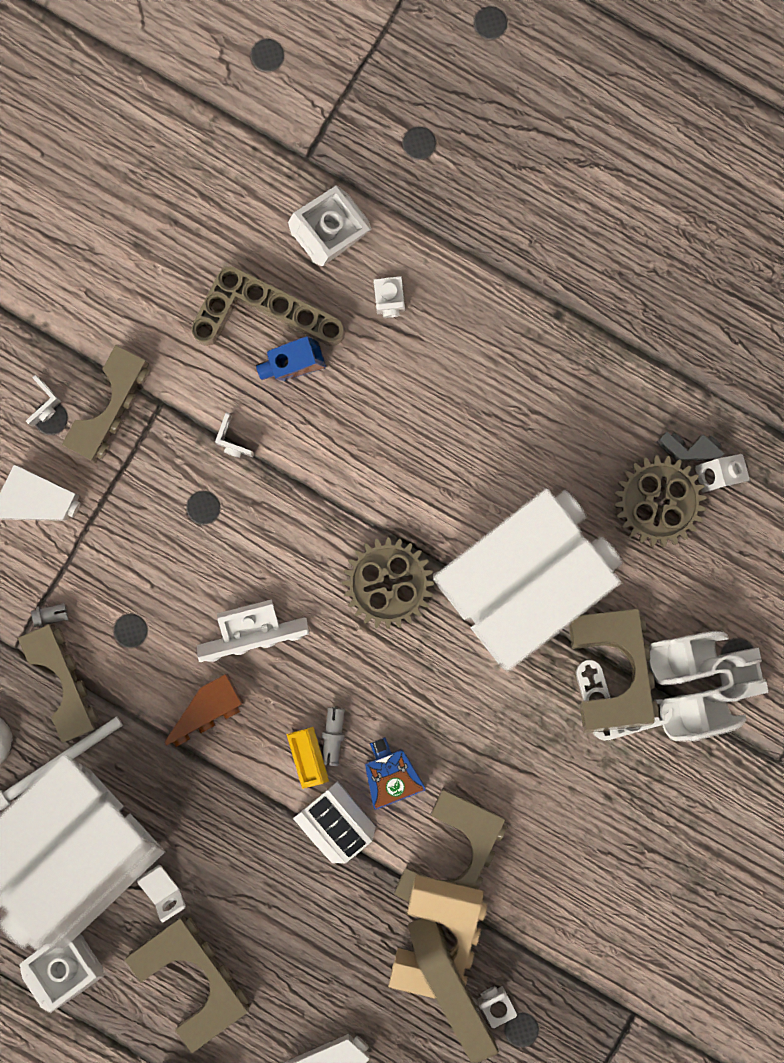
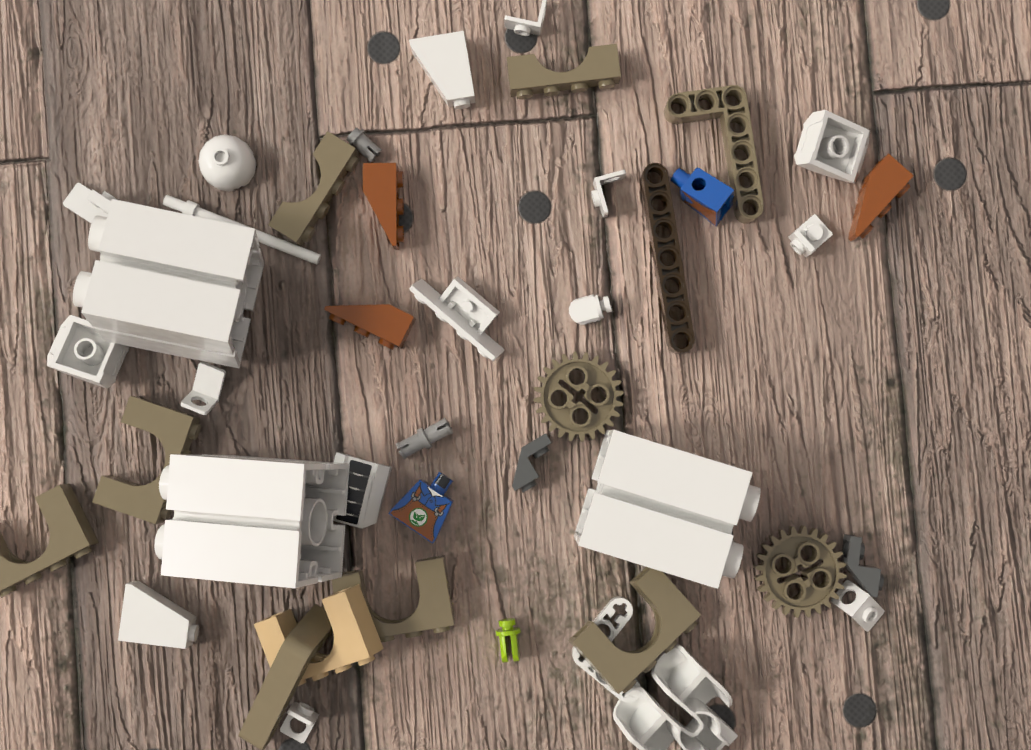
camera: 55 degrees right, 0 degrees up
yellow tile [286,727,329,789] -> none
none -> white brick [155,454,350,588]
none -> dark orange slope [363,163,404,250]
none -> lime arm [495,618,521,663]
none -> dark grey slope [512,433,551,493]
none -> white arm [569,294,612,325]
none -> dark brown beam [640,163,695,354]
none -> dark orange slope [848,153,914,241]

